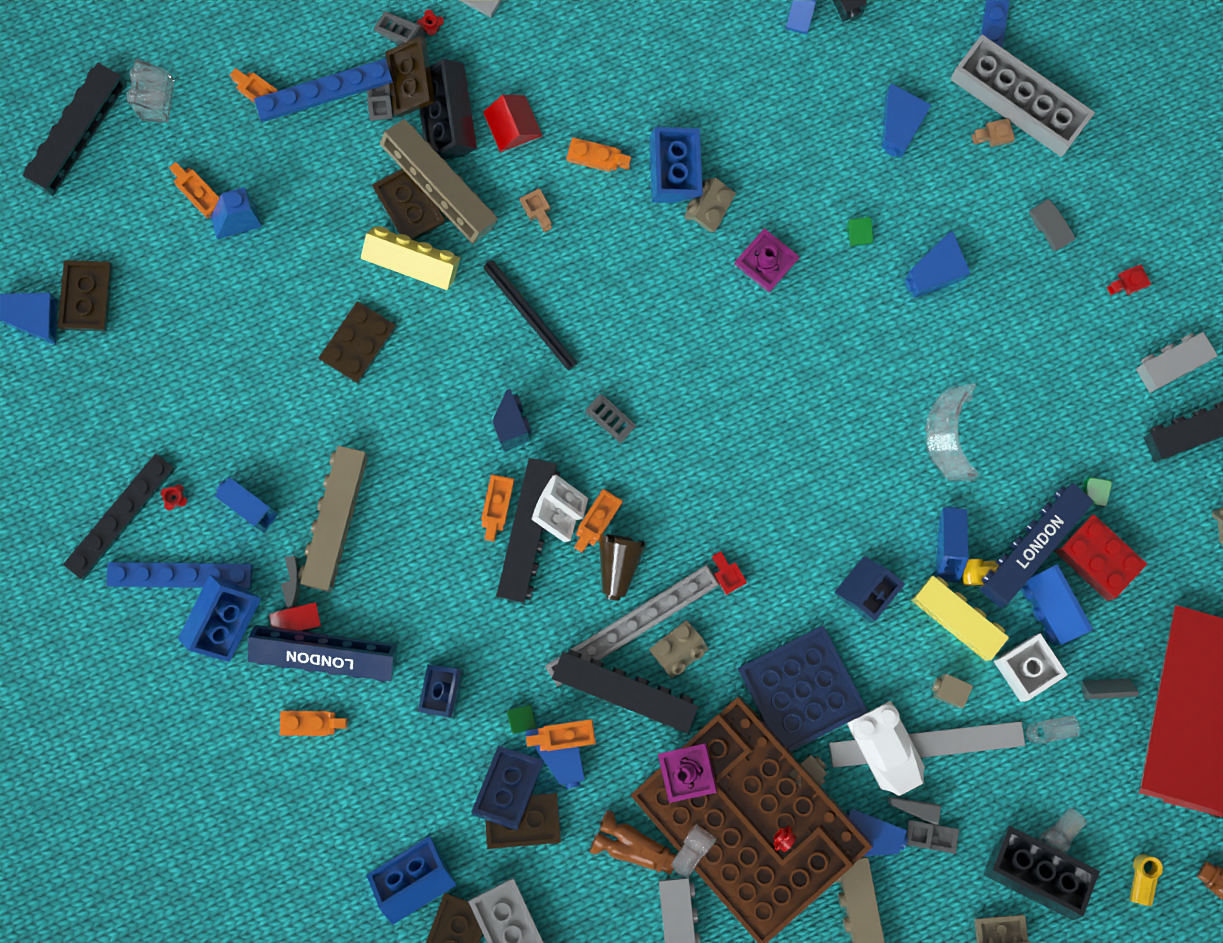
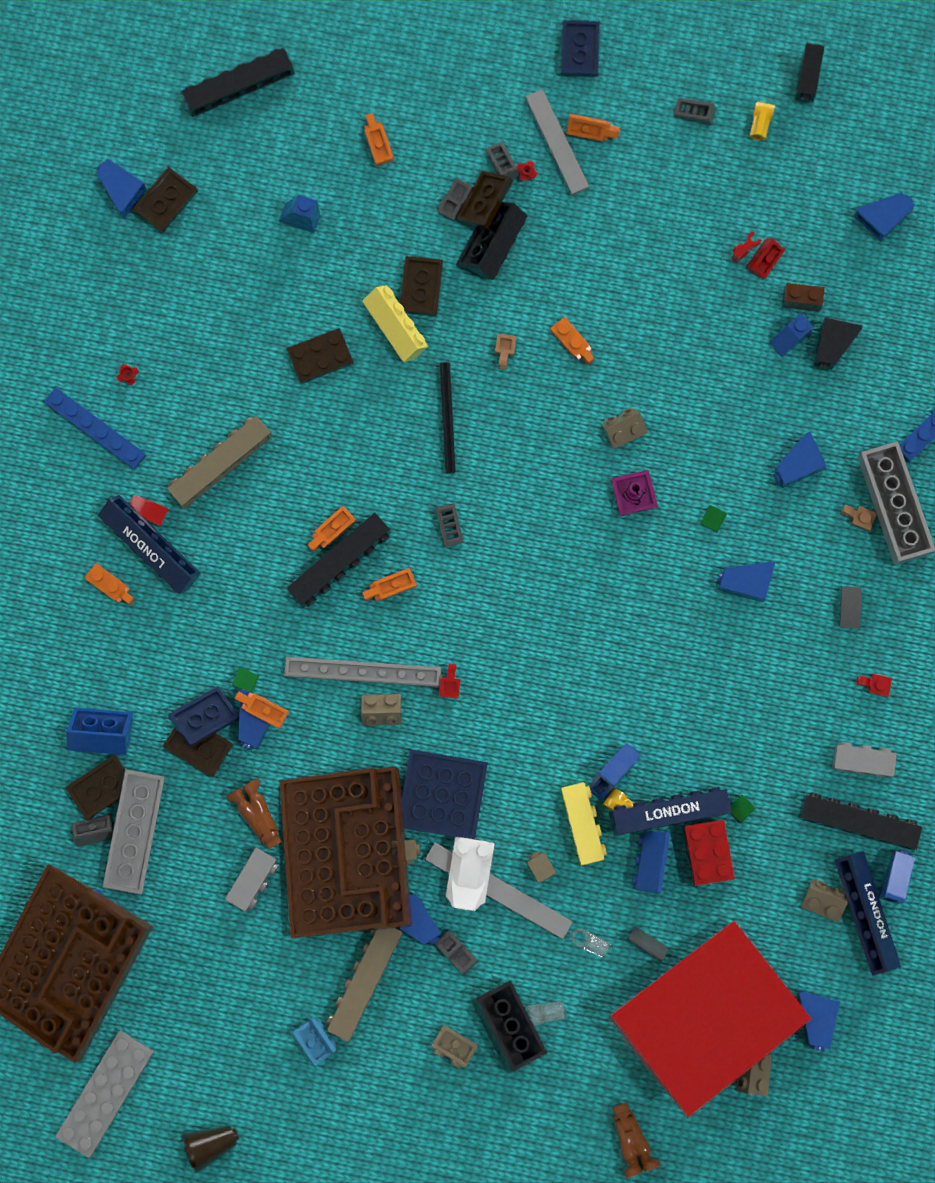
camera: 40 degrees right, 0 degrees up
black plate [63,453,175,580] -> none
clear slope [127,59,175,123] -> none
orange hinge [169,162,219,219] -> none
blue slope [178,575,261,662] -> none
blue slope [215,477,279,533] -> none
blue plate [254,59,393,123] -> none
dark grey slope [281,555,301,608] -> none
dark tan brick [380,119,498,244] -> none
dark blue slope [418,664,464,719] -> none
red slope [483,94,542,153] -> none
dark blue slope [492,389,532,451] -> none
white slope [532,475,588,542] -> none
black brick [551,649,698,733] -> none
dark brown cone [599,534,647,601] -> none
blue slope [649,127,703,203] -> none
magenta plate [658,743,718,803] -> none
clear piece [671,824,717,878] -> none
red plate [773,826,796,852] -> none
dark blue slope [834,556,905,623] -> none
dark grey slope [887,797,941,825] -> none
clear windscreen [925,383,979,481] -> none
white brick [994,634,1068,702] -> none
yellow piece [1129,854,1163,906] -> none

